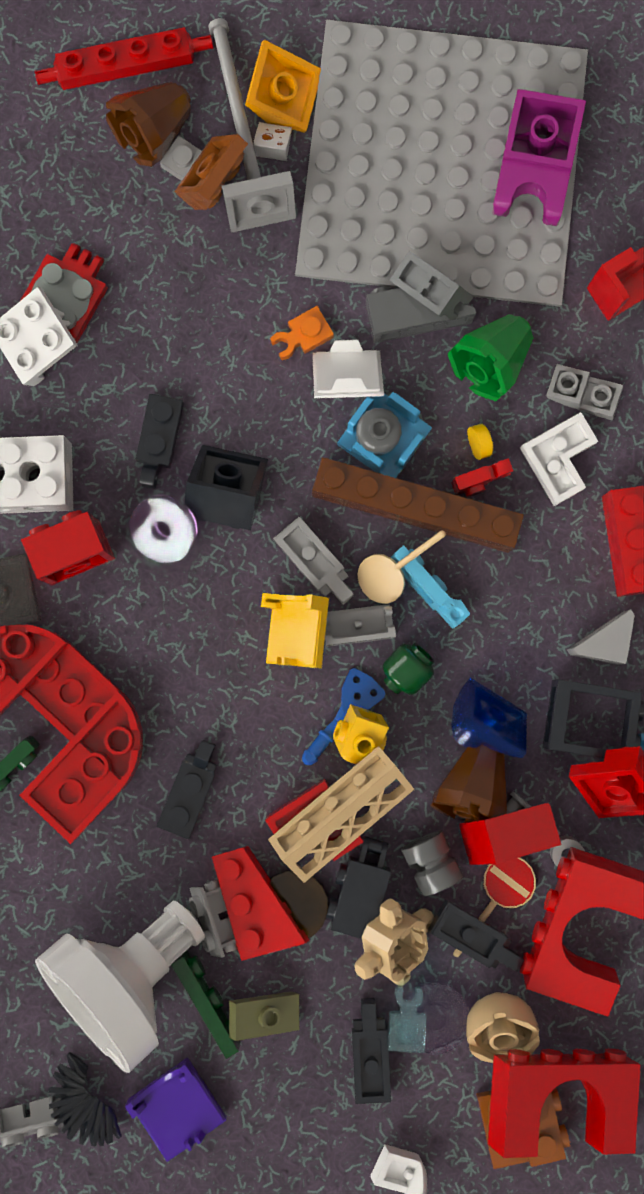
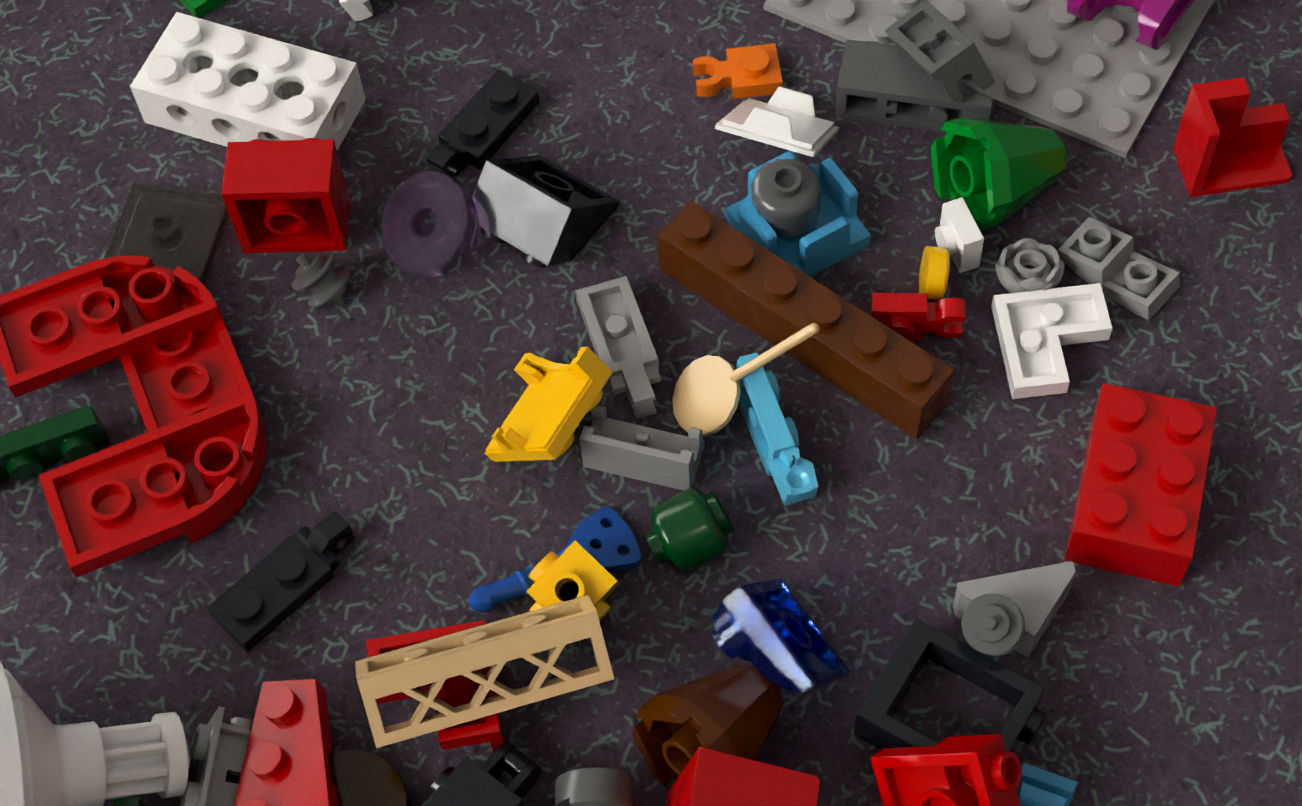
camera: 30 degrees right, 25 degrees down
none -> dark grey wheel [292,252,350,308]
none -> white plate [935,197,984,273]
none -> dark grey wheel [961,594,1025,656]
none -> light grey plate [995,238,1064,293]

